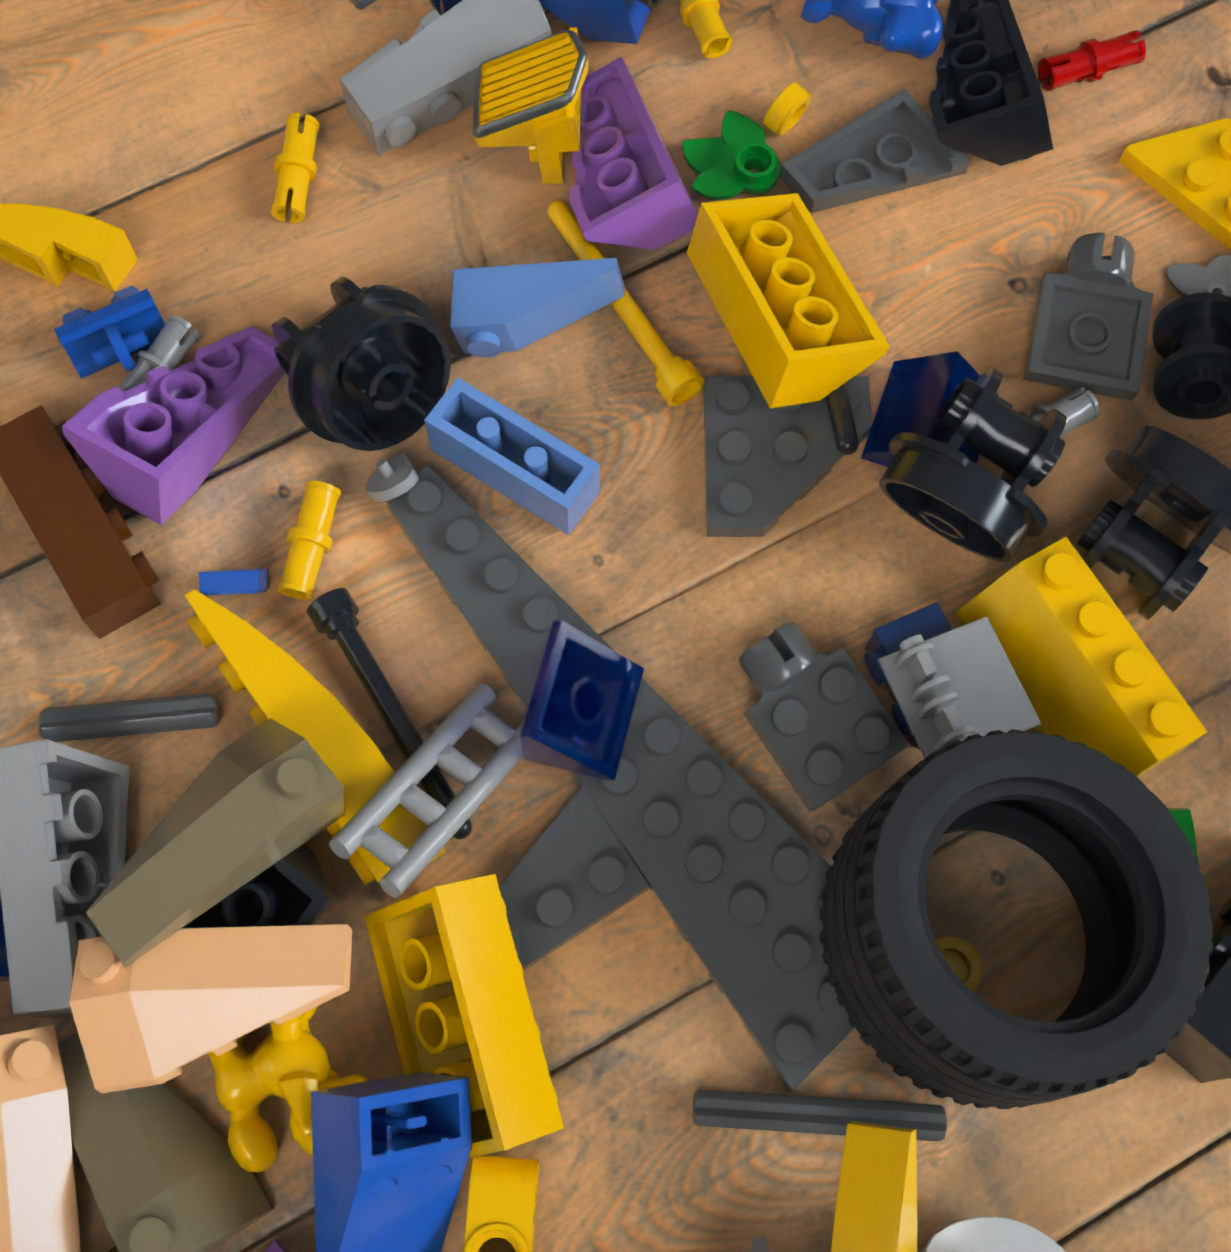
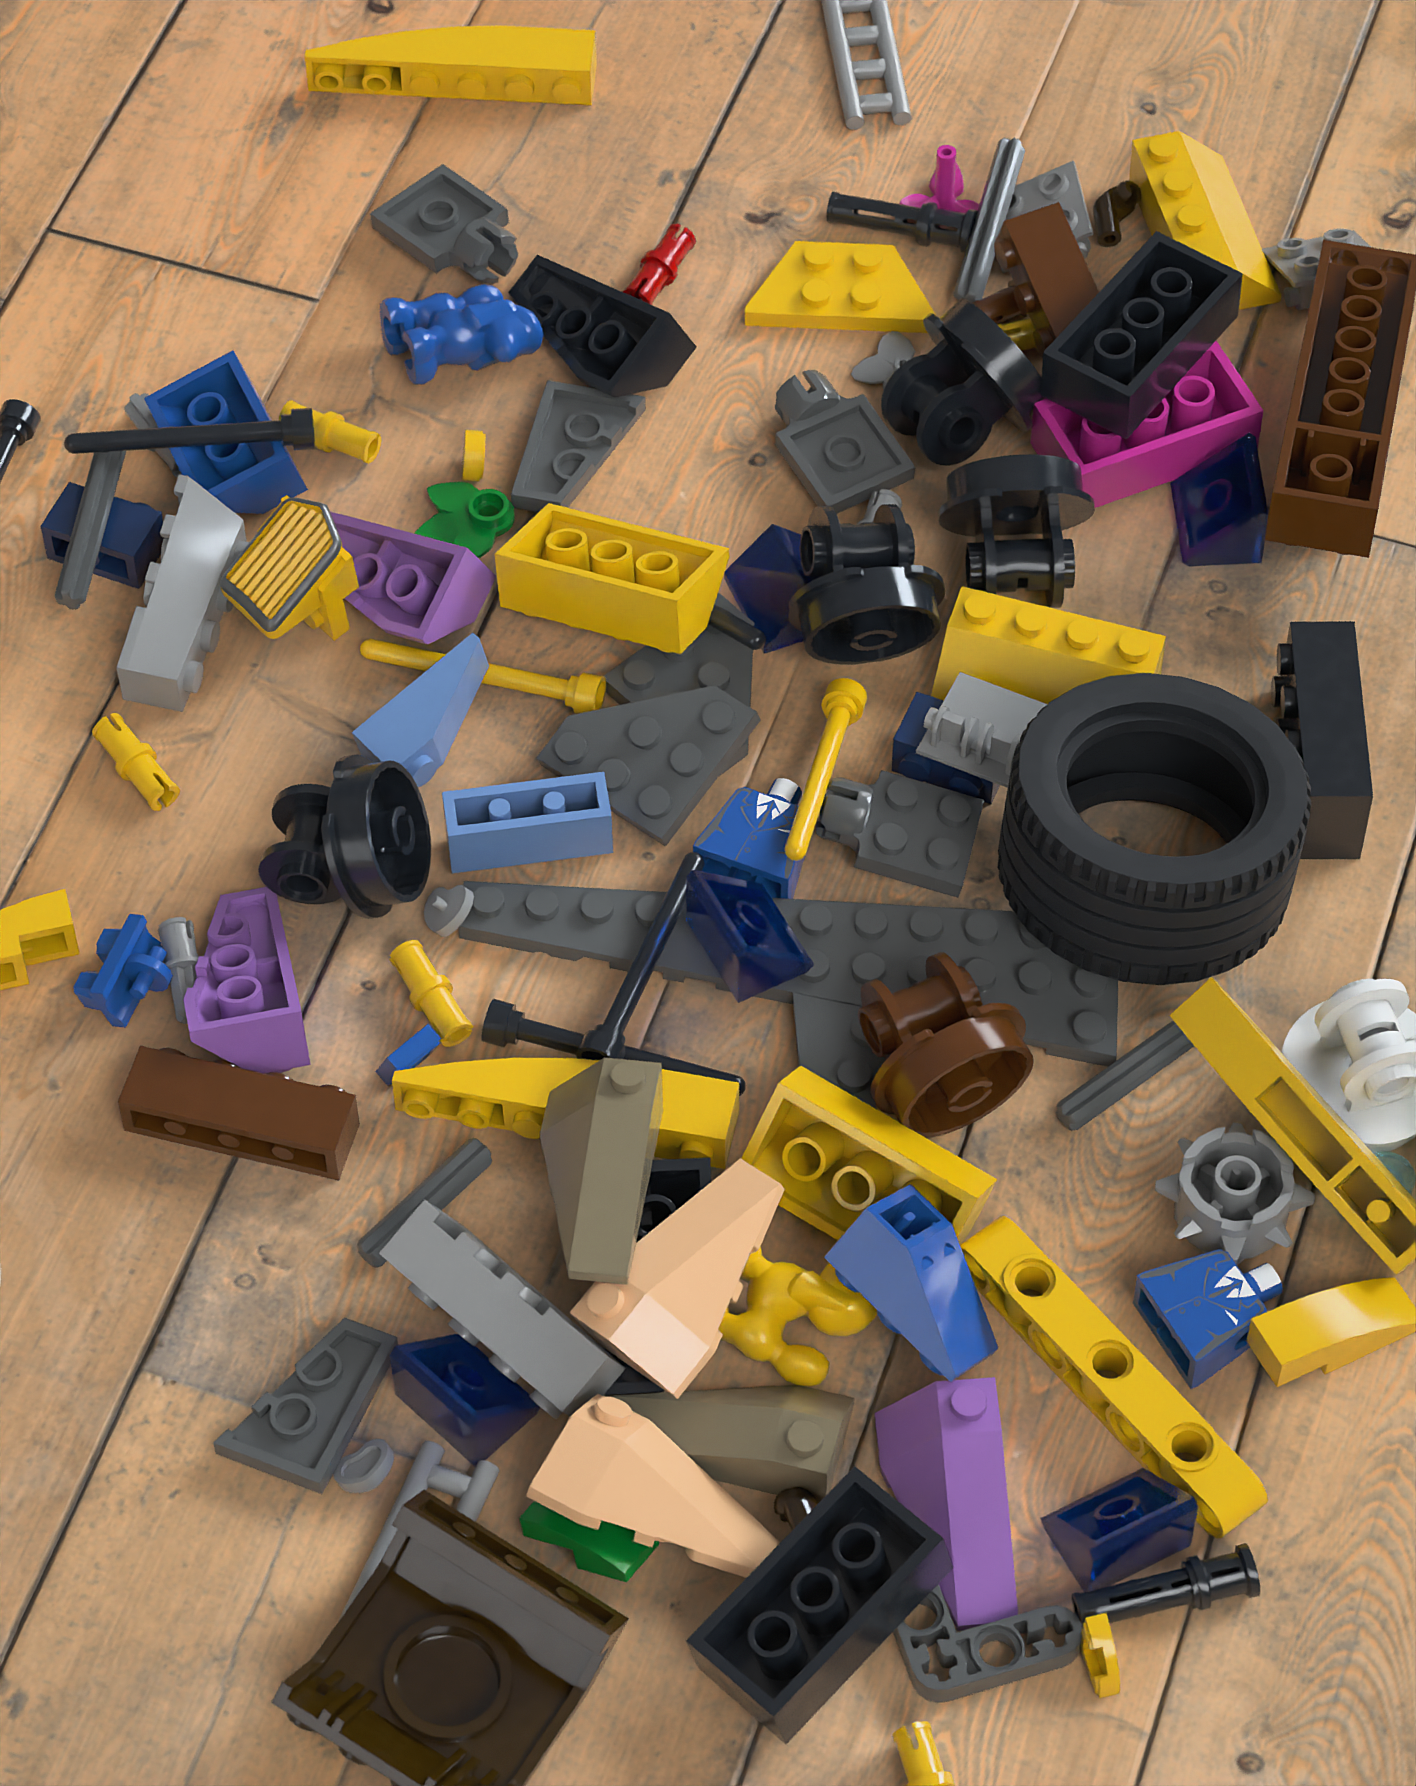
camera: 40 degrees left, 15 degrees down
light grey bar [329,684,543,898] -> none
none -> dark grey plate [536,685,761,846]
none -> black piece [576,852,704,1060]
none -> blue torso [693,778,805,899]
none -> yellow piece [785,678,867,861]
none -> reddish brown piece [858,952,1034,1137]

